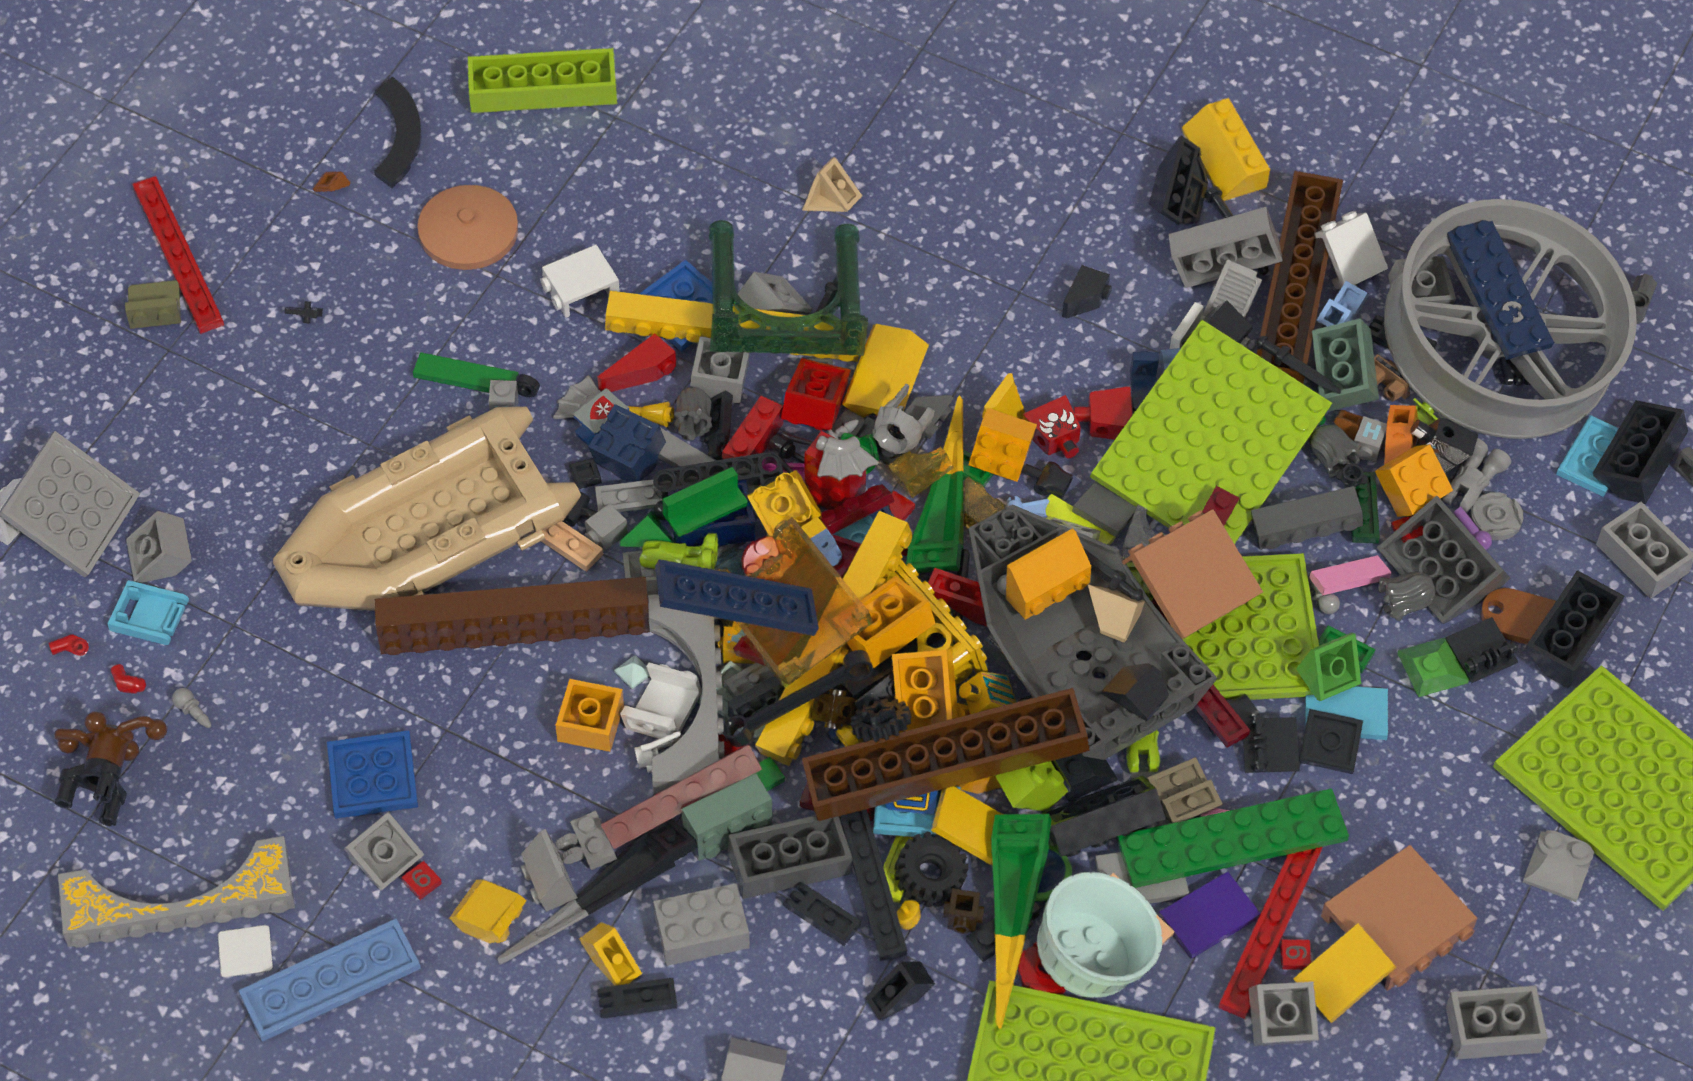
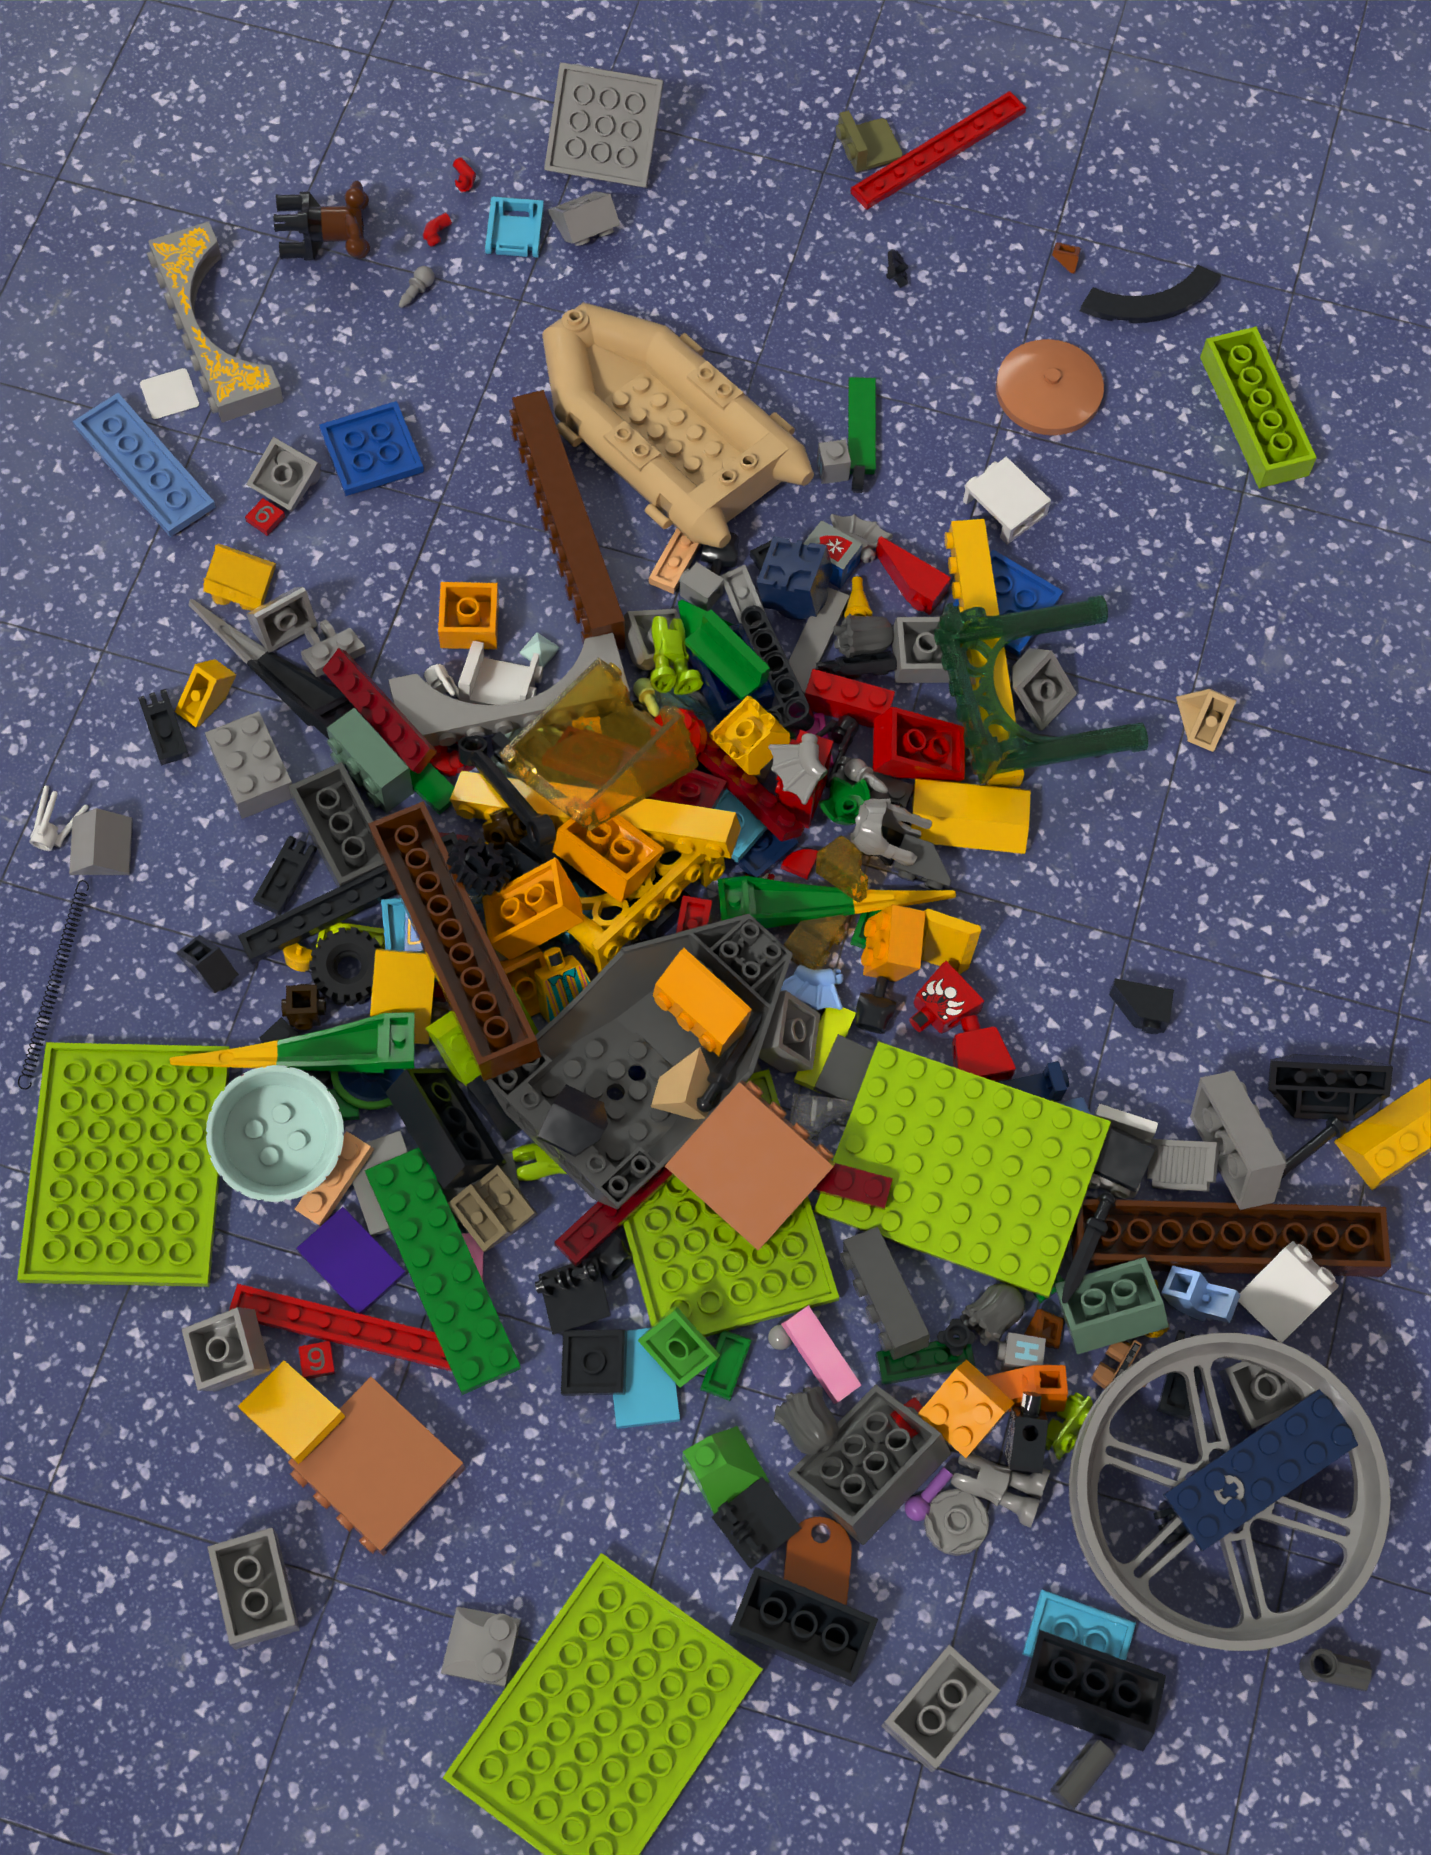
camera: 75 degrees right, 10 degrees up
dark blue plate [655,559,819,636] -> none
medium blue leg [795,516,842,567] -> none

